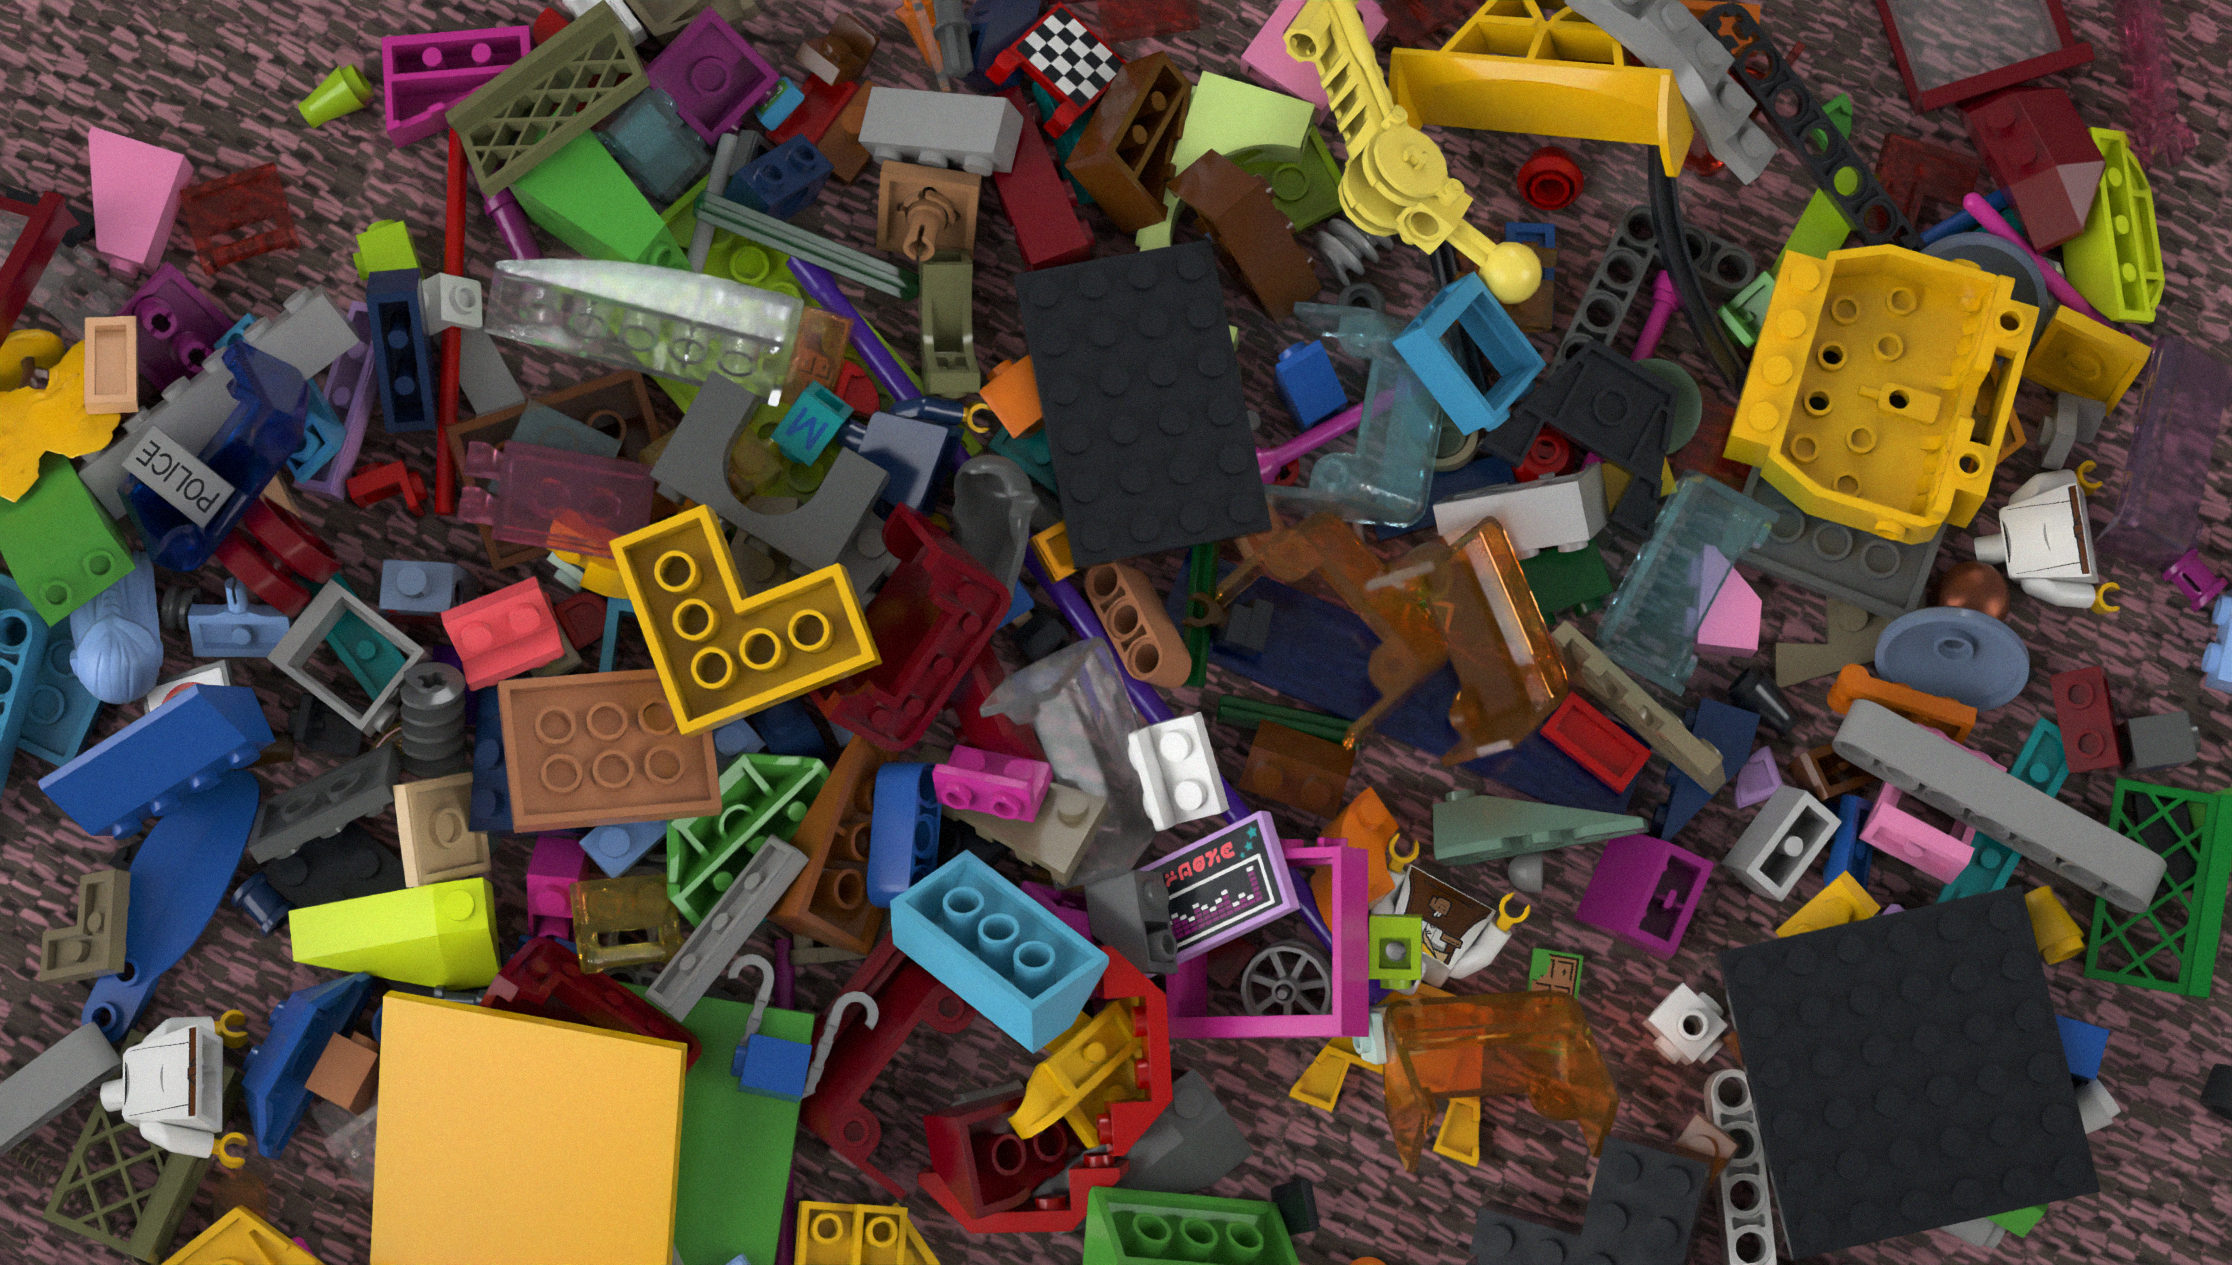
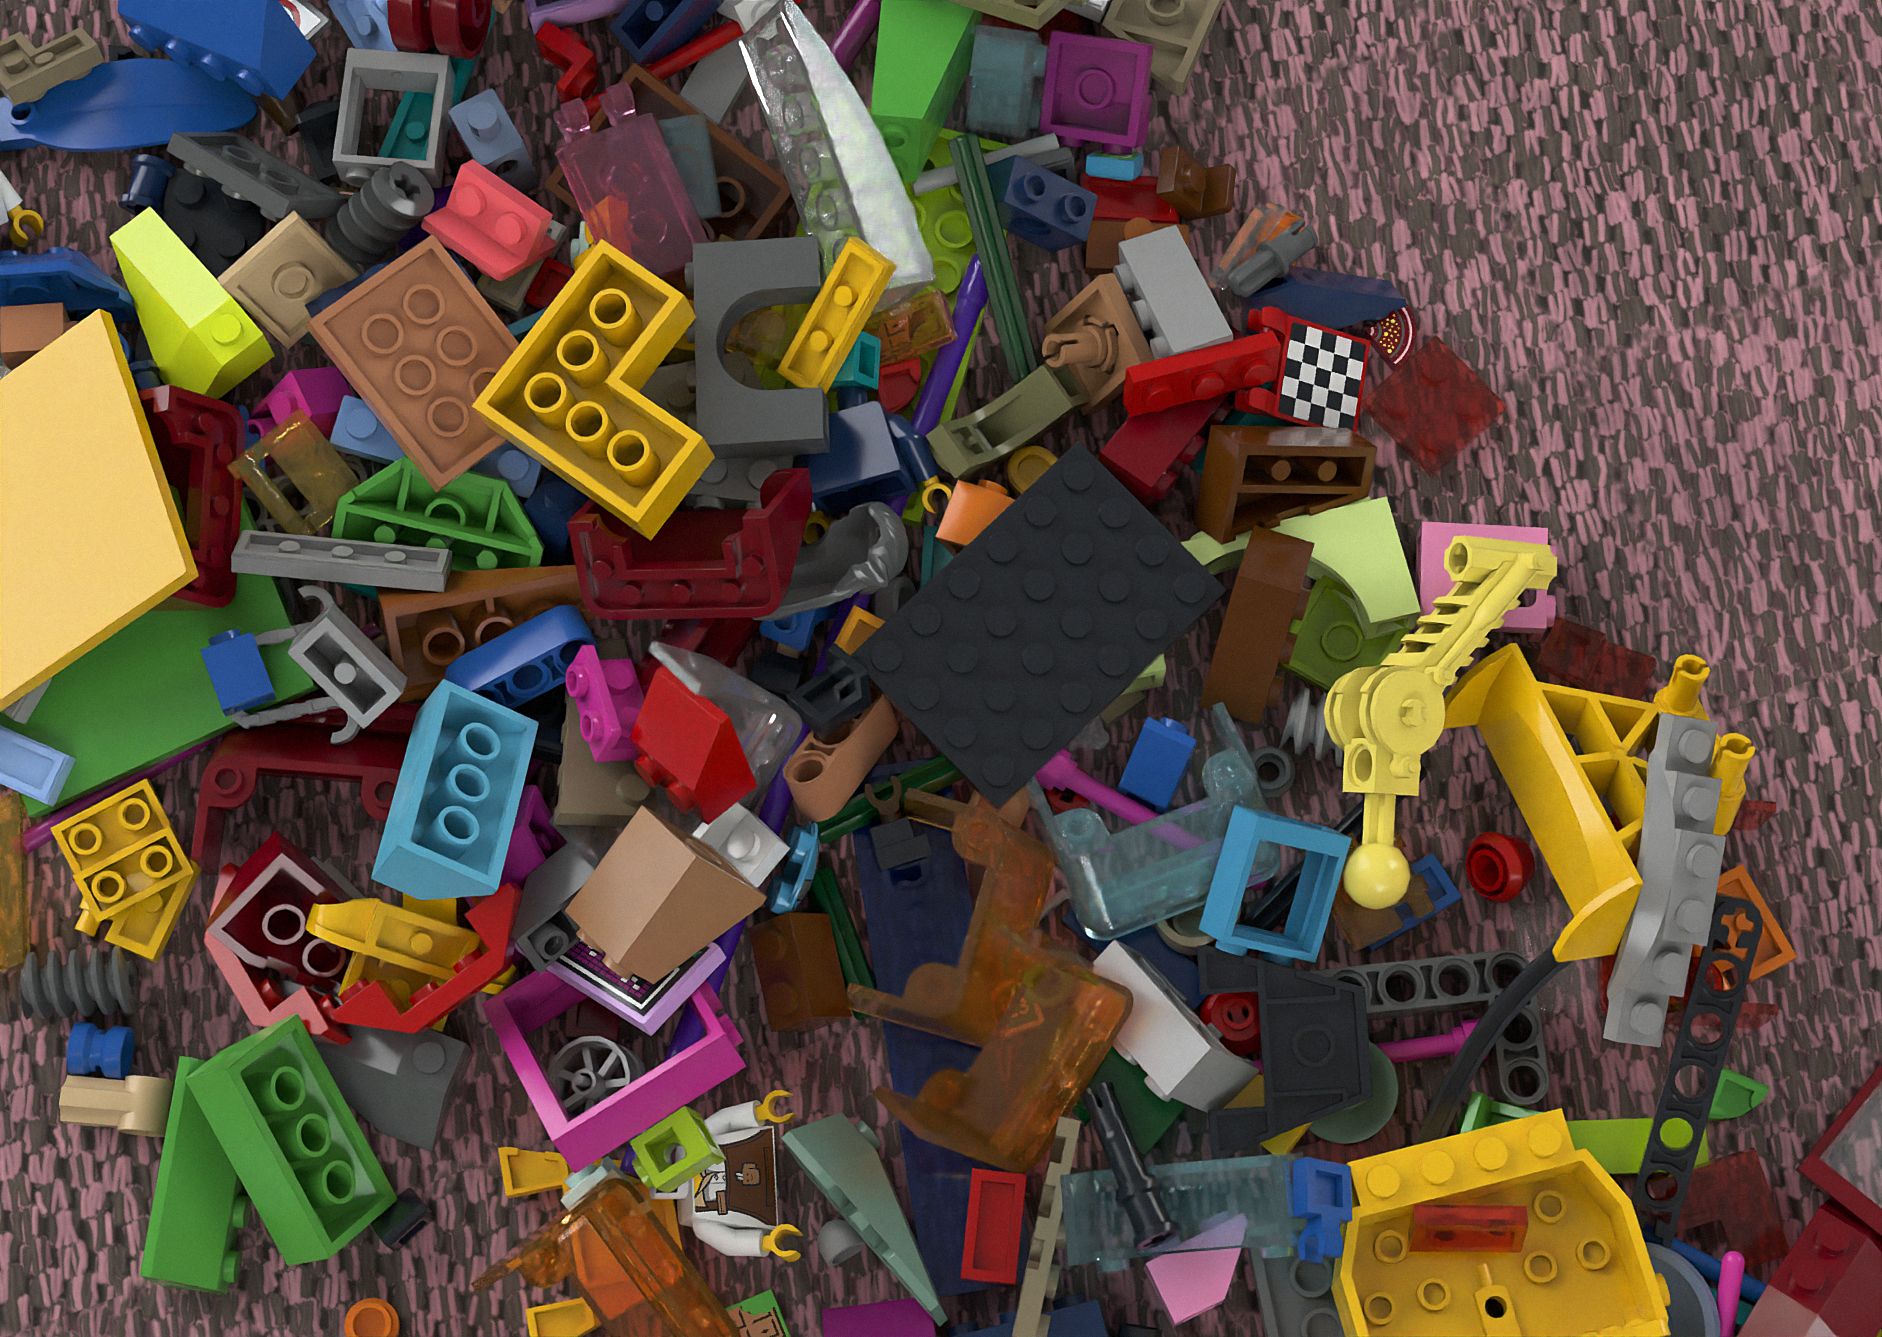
camera: 60 degrees right, 5 degrees down
orange brick [1310,786,1400,934] -> none
none -> light grey brick [287,603,408,729]
none -> medium nougat slope [565,805,767,984]
none -> red slope [629,664,757,825]
none -> dark azure dish [764,822,819,918]
none -> yellow tile [776,237,897,395]
none -> black bracket [786,643,871,739]
none -> yellow tile [1007,446,1058,496]
none -> black pin [1080,1082,1181,1251]
none -> red plate [1123,330,1281,417]
none -> blue plate [1293,1157,1352,1264]
none -> clear red tile [1408,1205,1529,1253]

